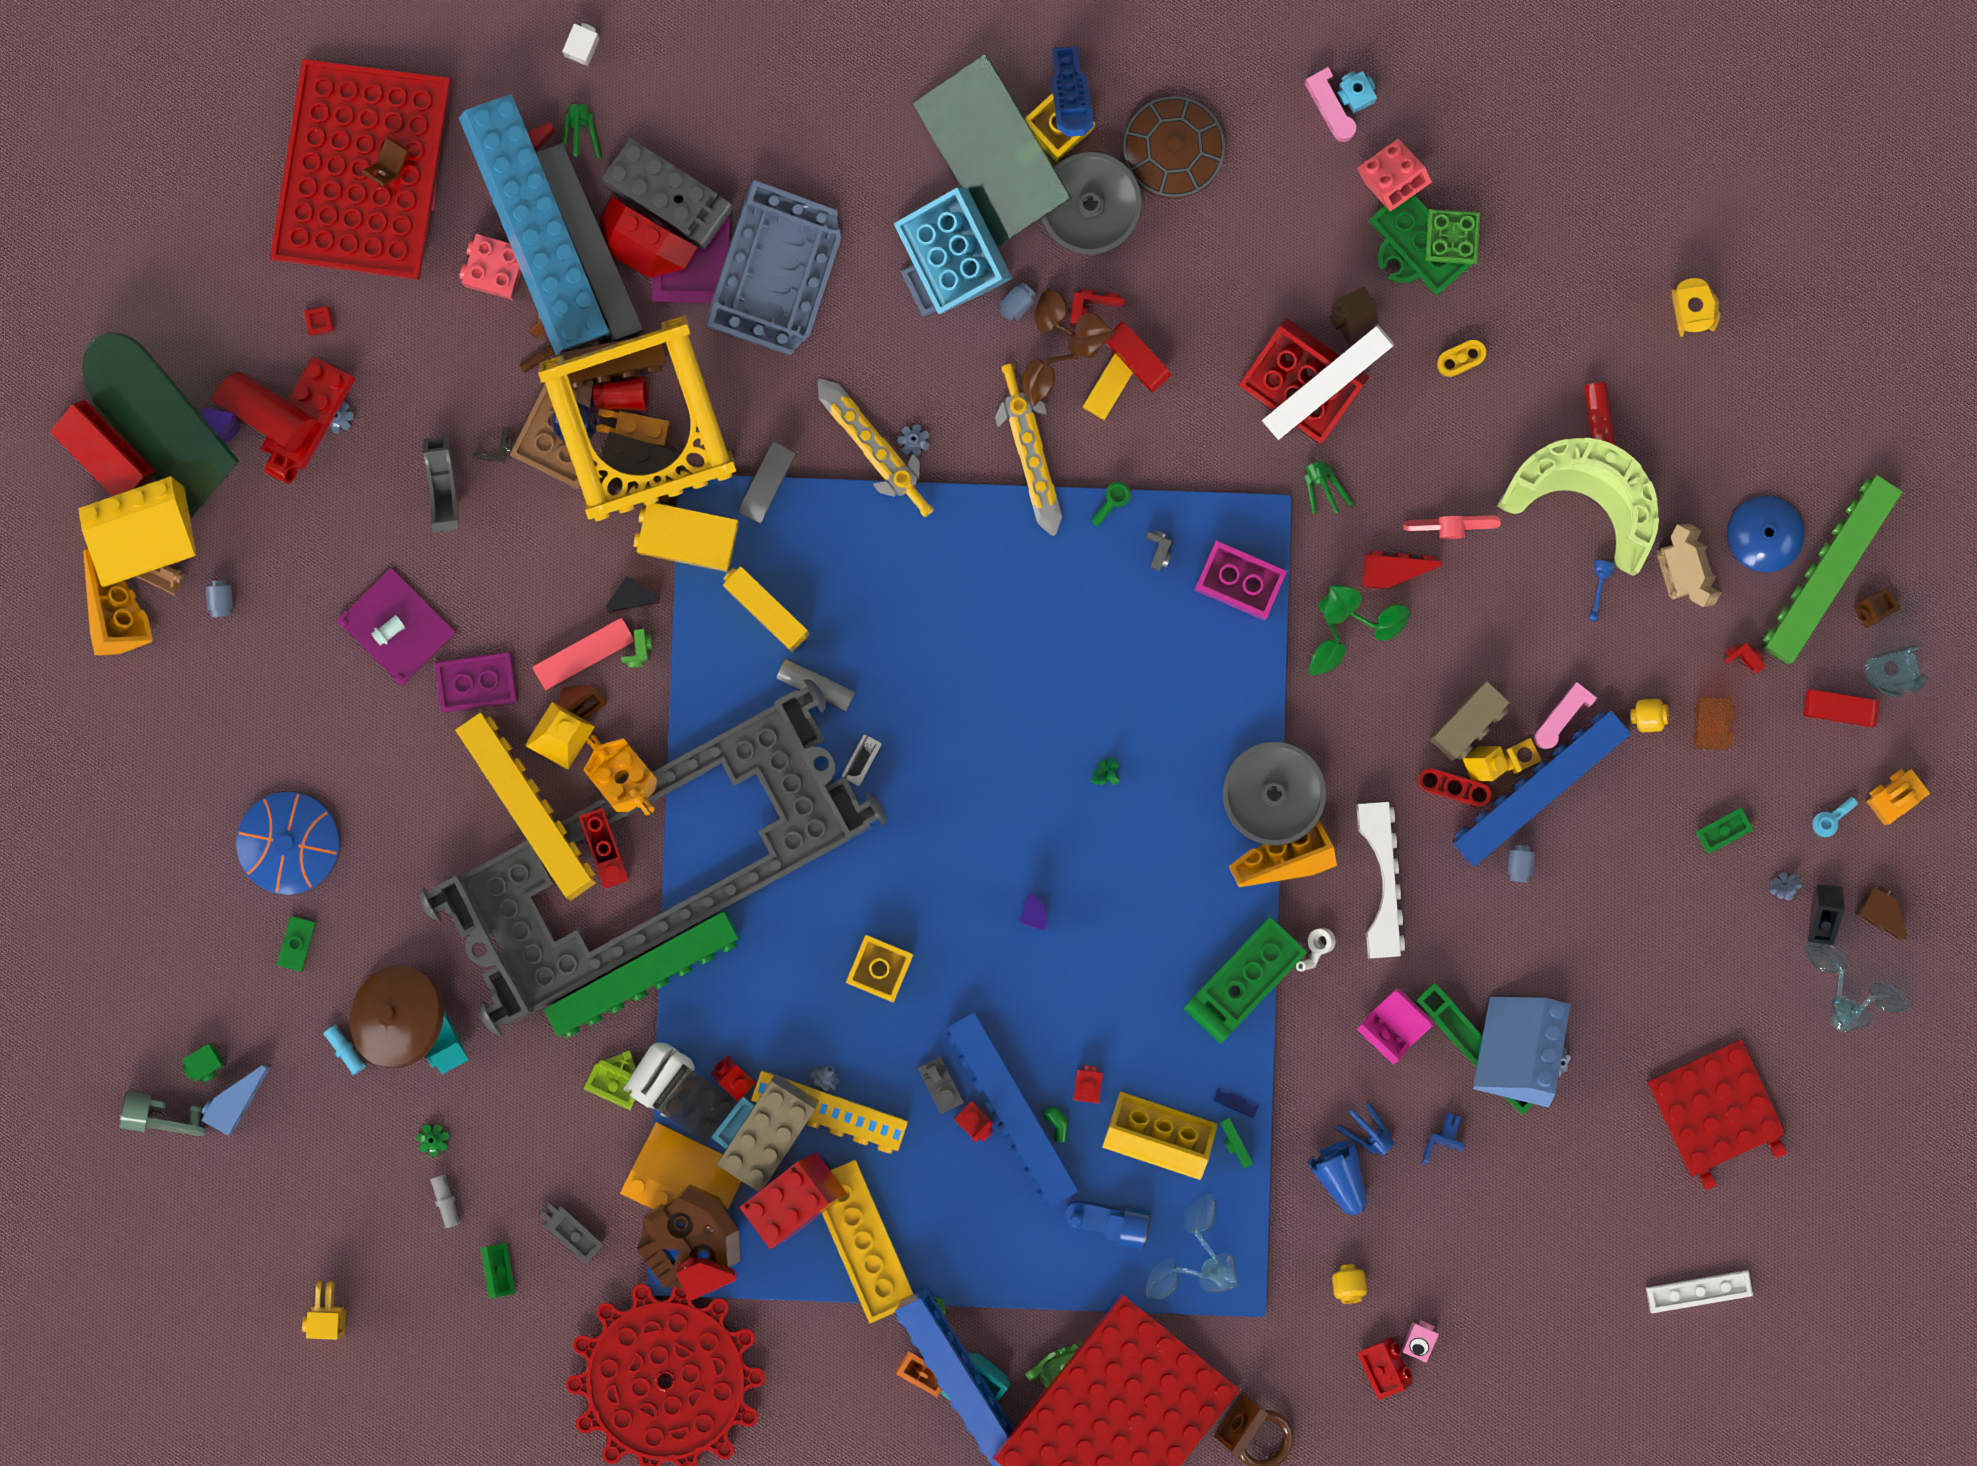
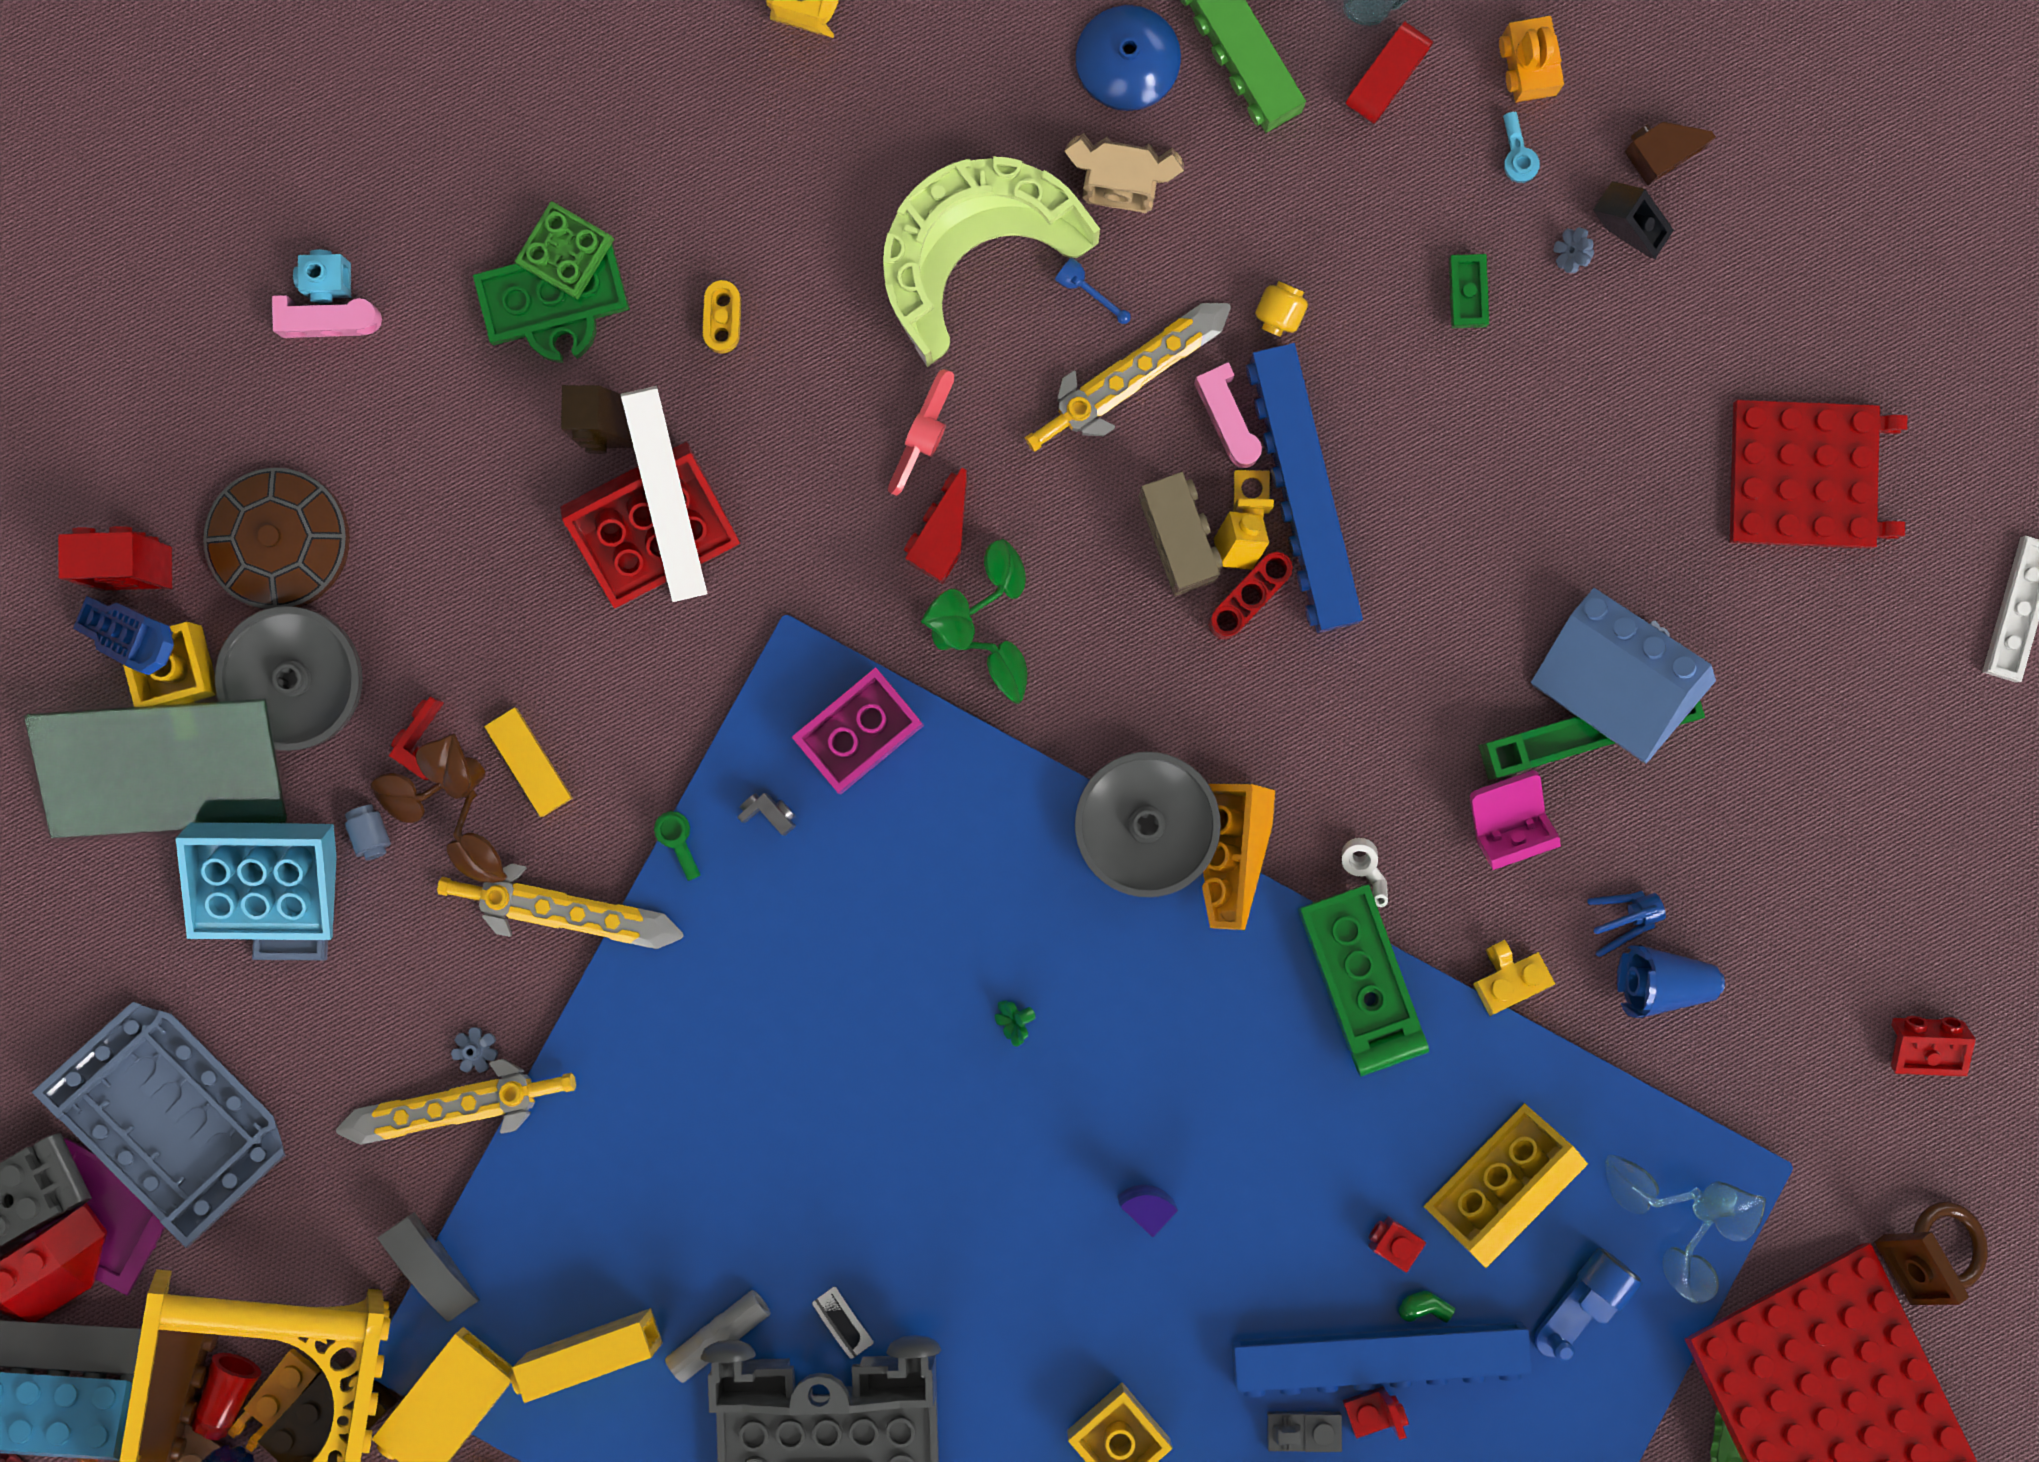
camera: 65 degrees left, 0 degrees up
red beam [1106,321,1172,393] -> none
clear blue piece [1213,1088,1259,1118] -> none
green plate [1219,1117,1253,1169] -> none
green plant [1304,460,1353,514] -> none
yellow head [1332,1264,1367,1304] -> none
white arch [1356,802,1405,958] -> none
coral brick [1357,138,1432,212] -> none
bright pink brick [1401,1320,1439,1363] -> none
blue bracket [1421,1113,1465,1166] -> none
sand blue brick [1507,845,1535,883] -> none
red axle [1584,382,1615,445] -> none
clear orange brick [1693,697,1735,751] -> none
red bracket [1723,643,1766,674] -> none
clear light blue plant [1804,944,1912,1033] -> none
none -> red brick [58,526,172,591]
none -> sword [1024,303,1231,452]
none -> yellow plate [1473,940,1555,1016]

